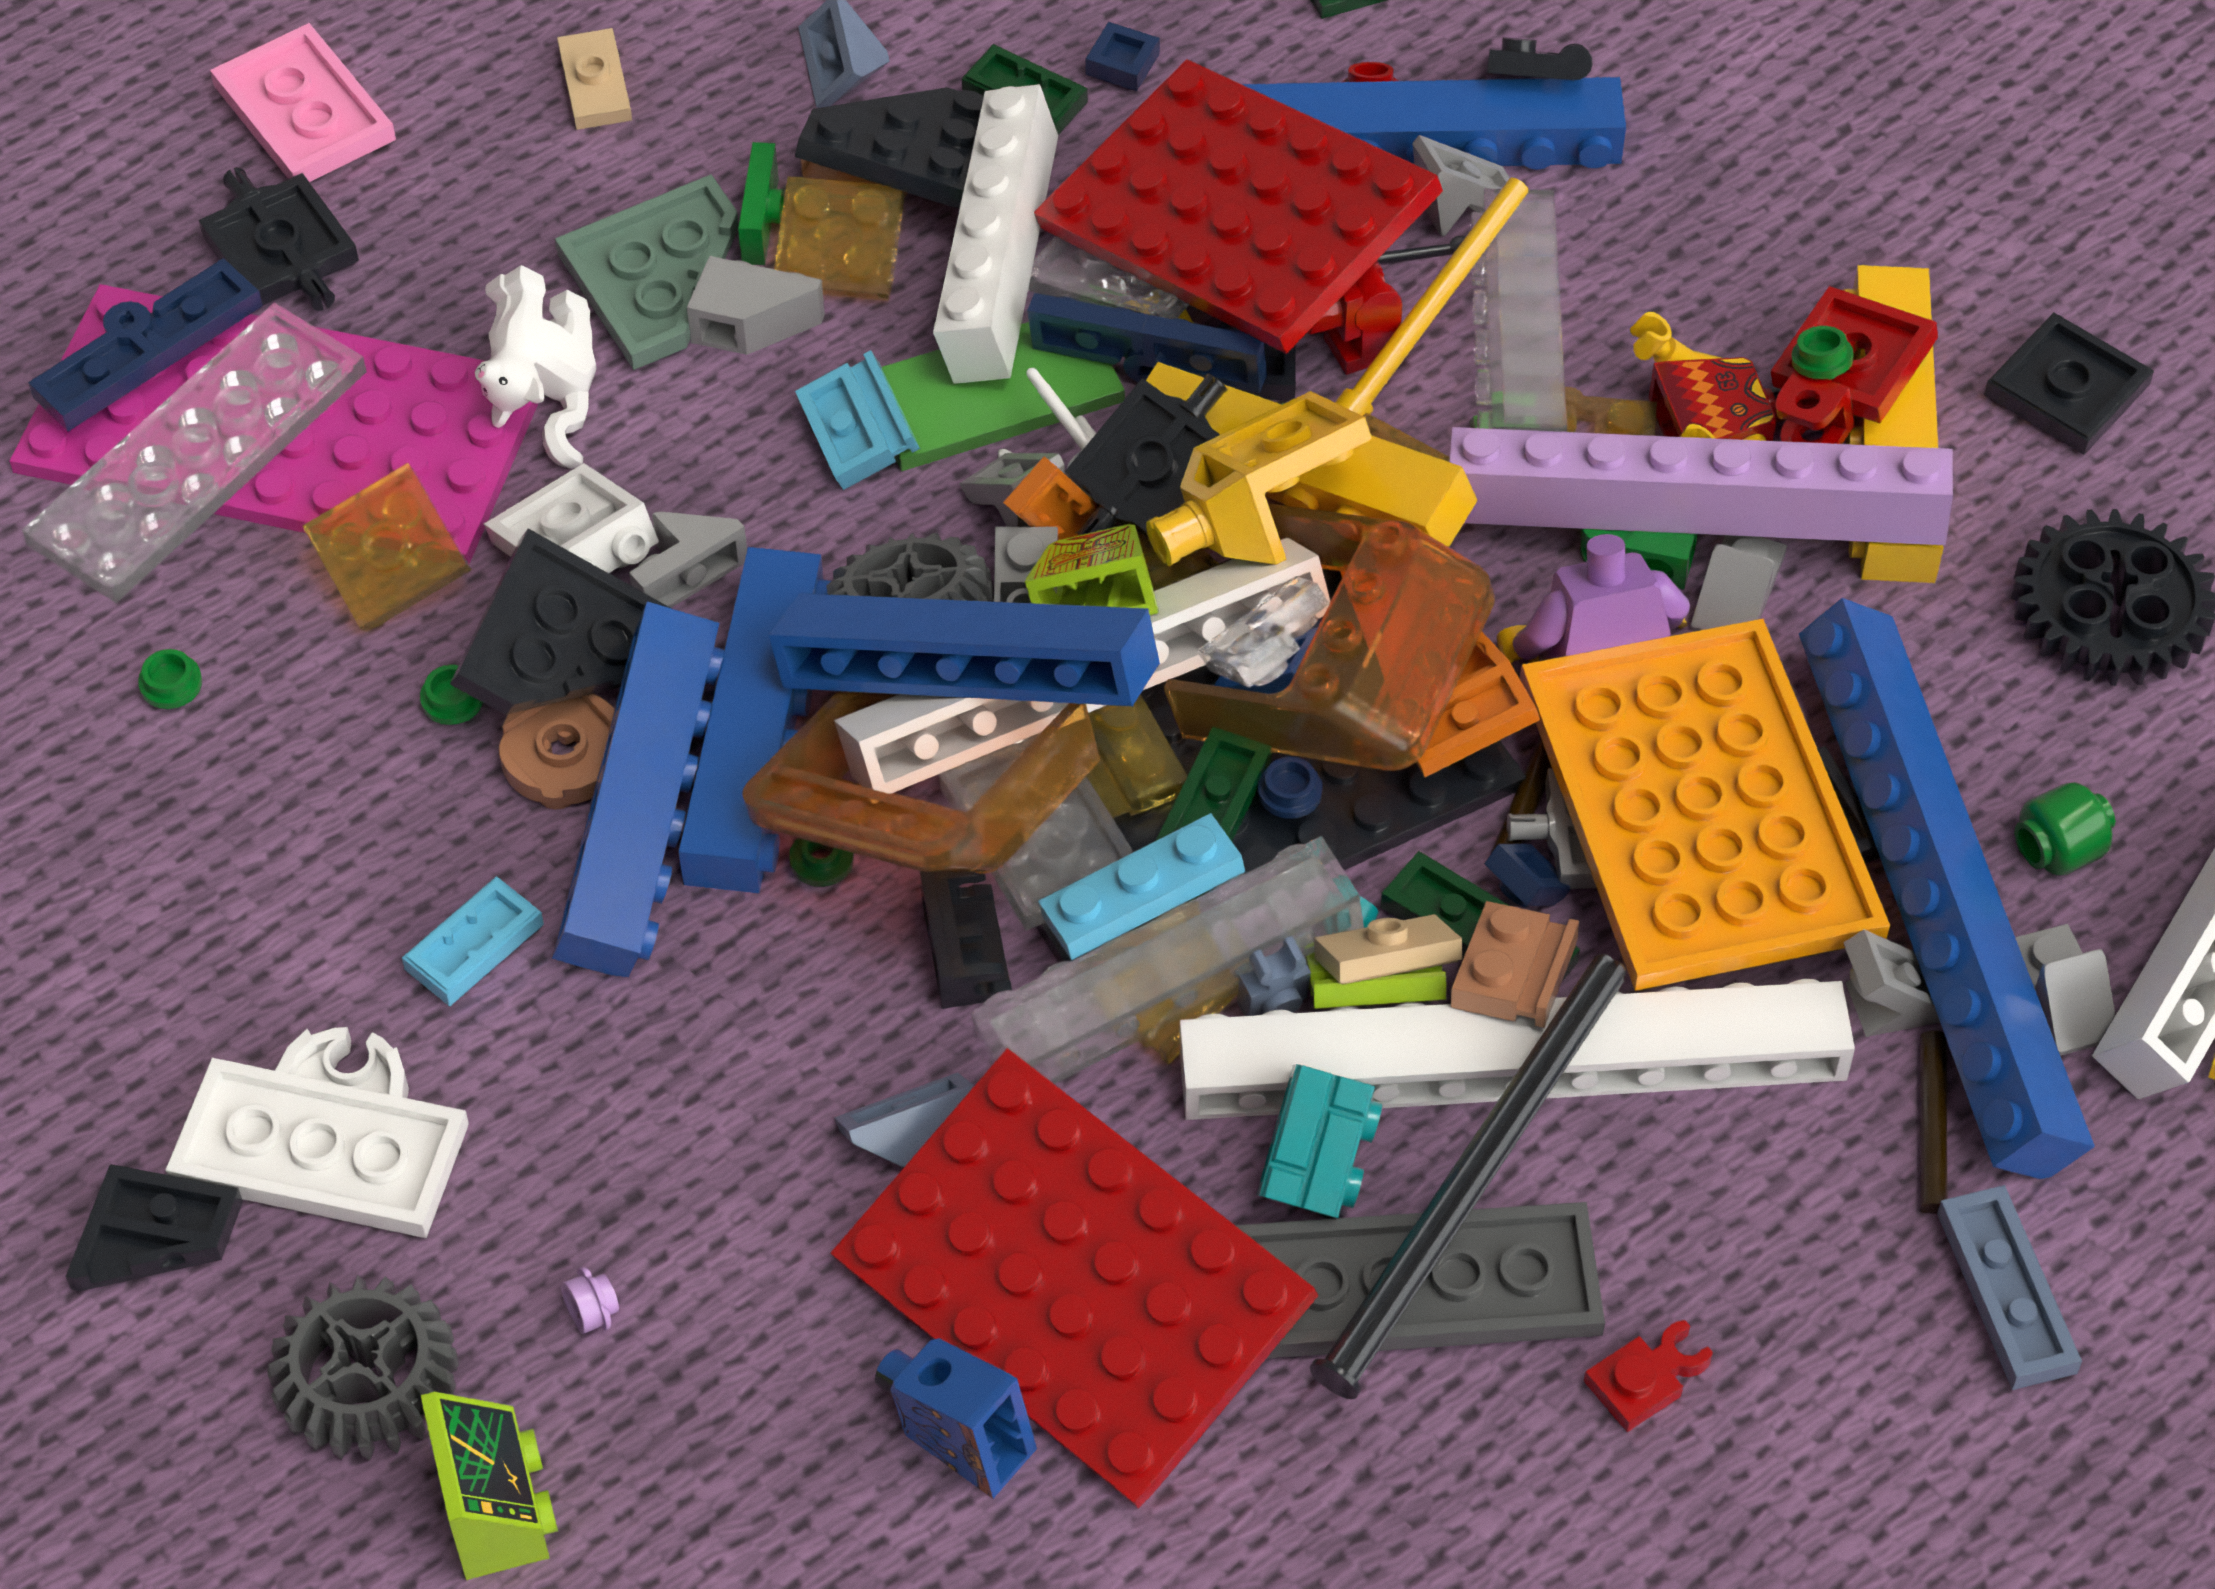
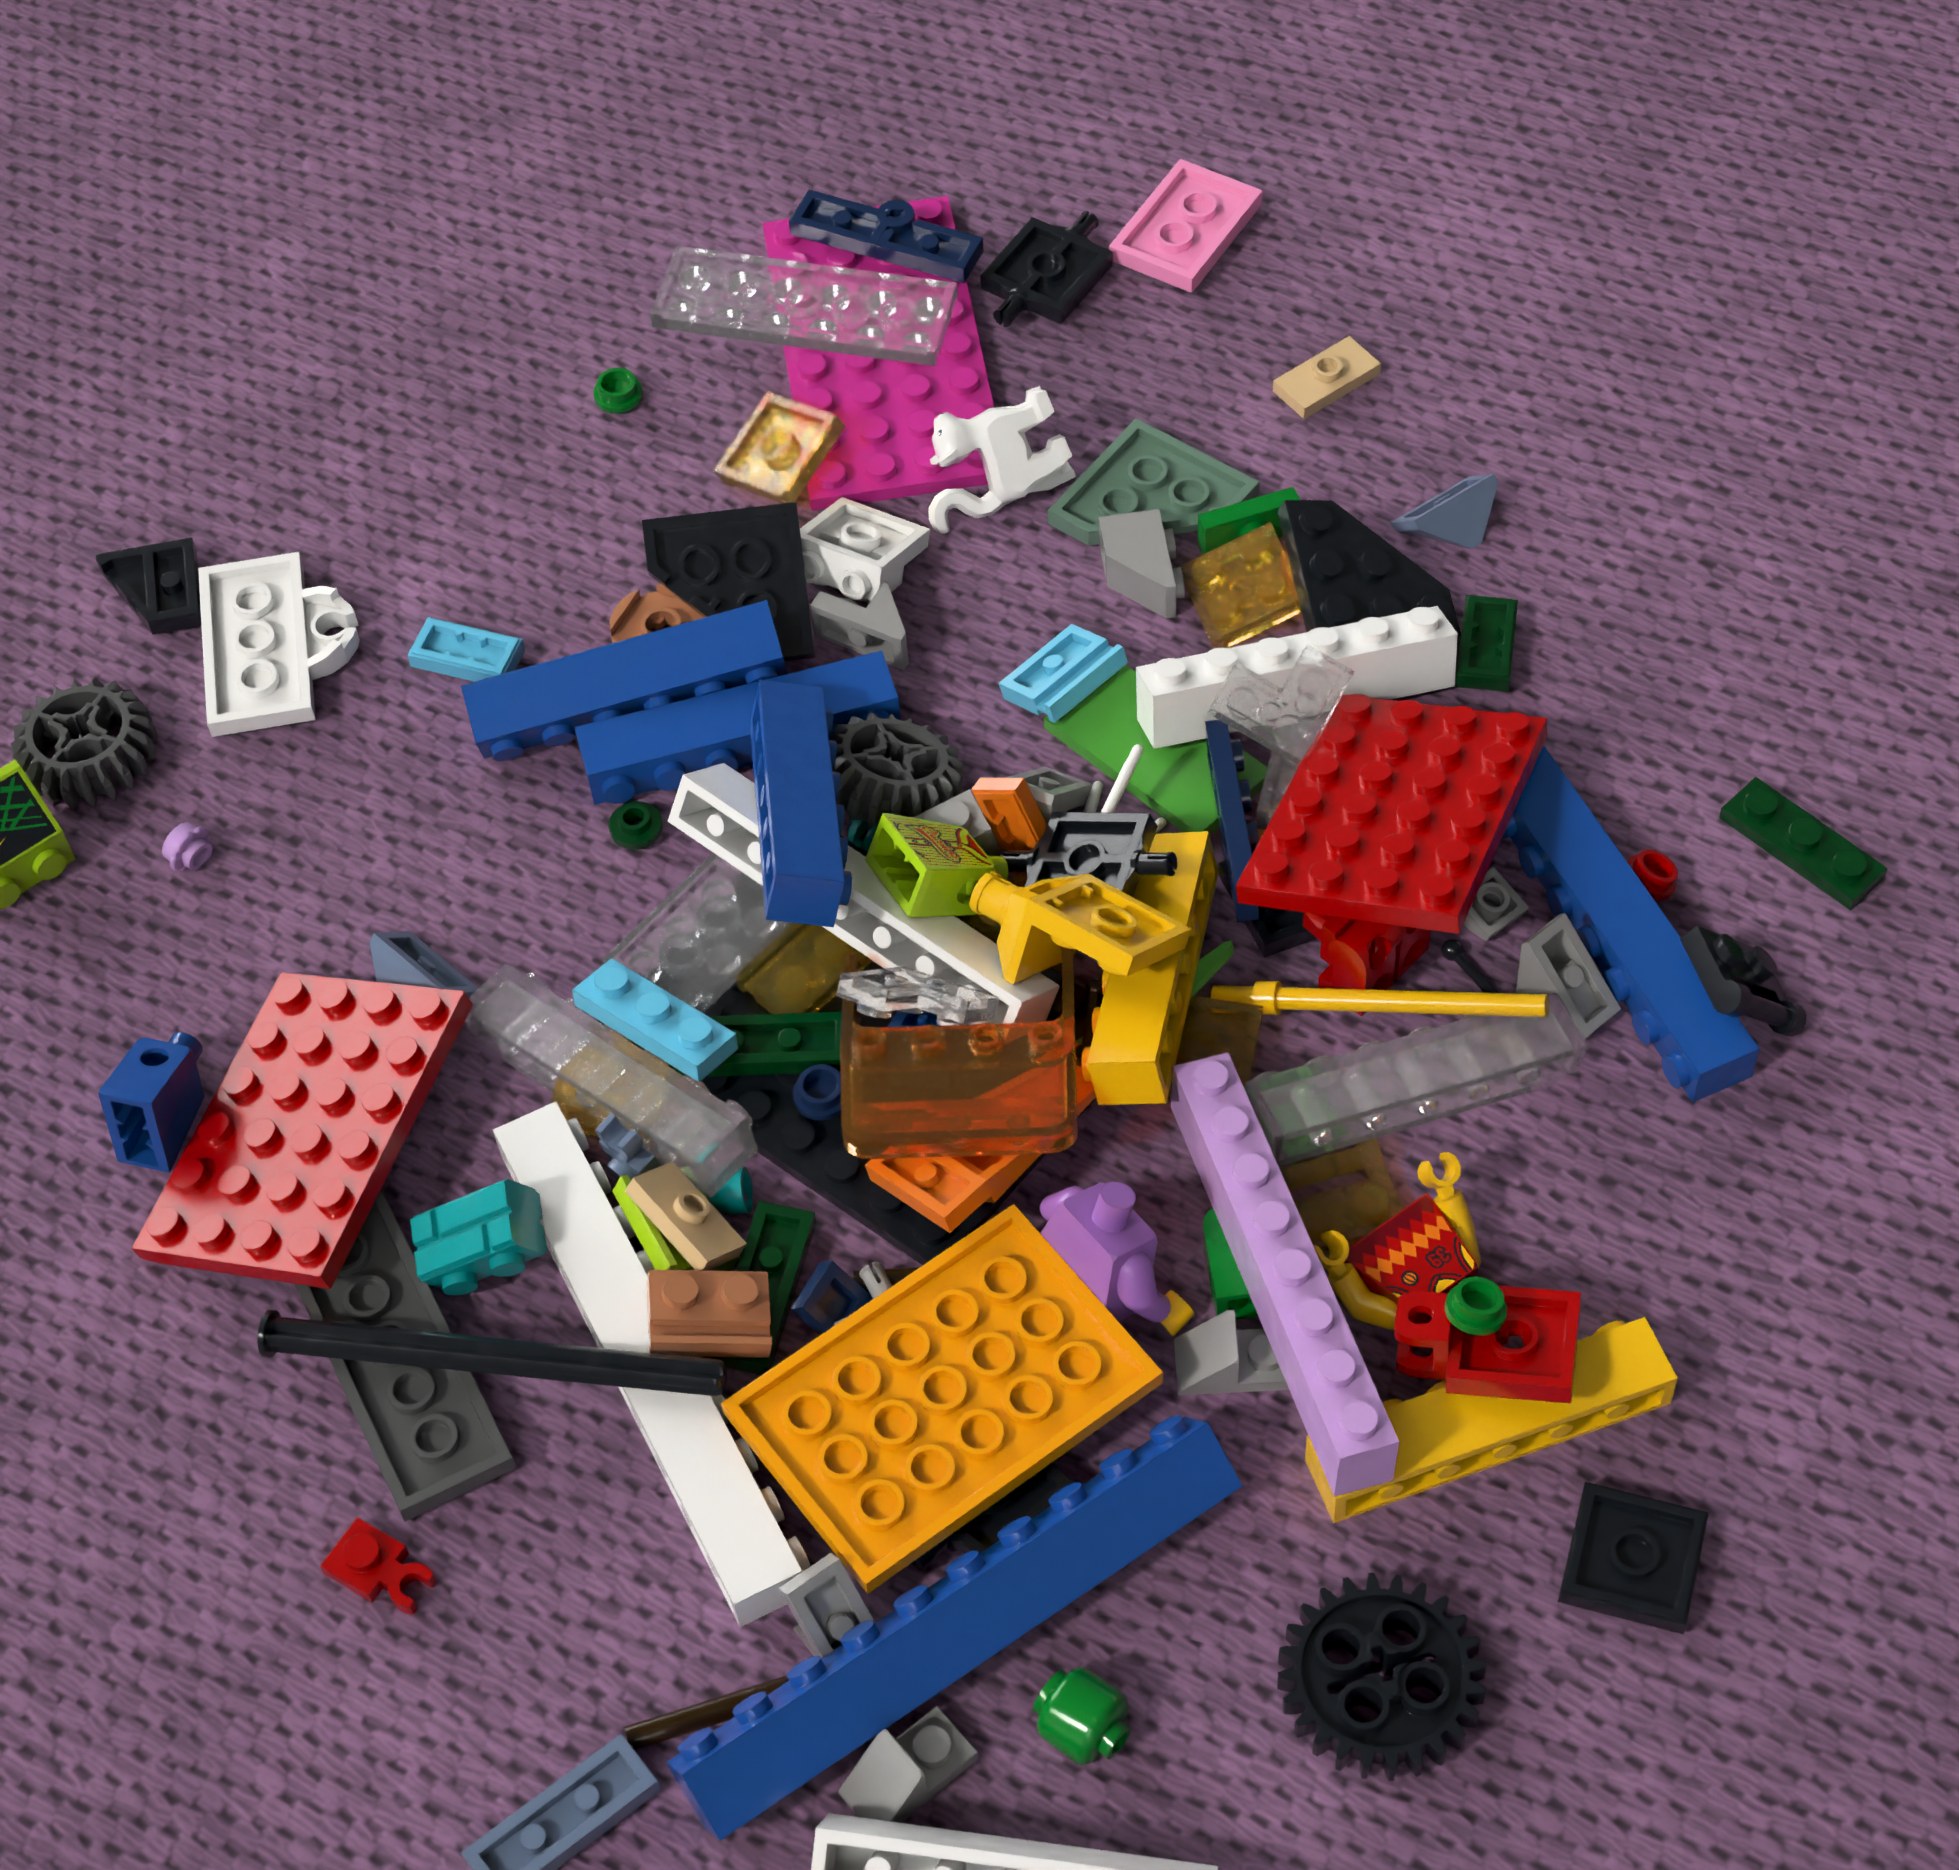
camera: 70 degrees right, 0 degrees up
clear orange windscreen [742,691,1100,873] -> none
black hinge [919,865,1013,1009] -> none
dark blue plate [1085,21,1160,91] -> none
none -> clear plate [1207,644,1355,766]

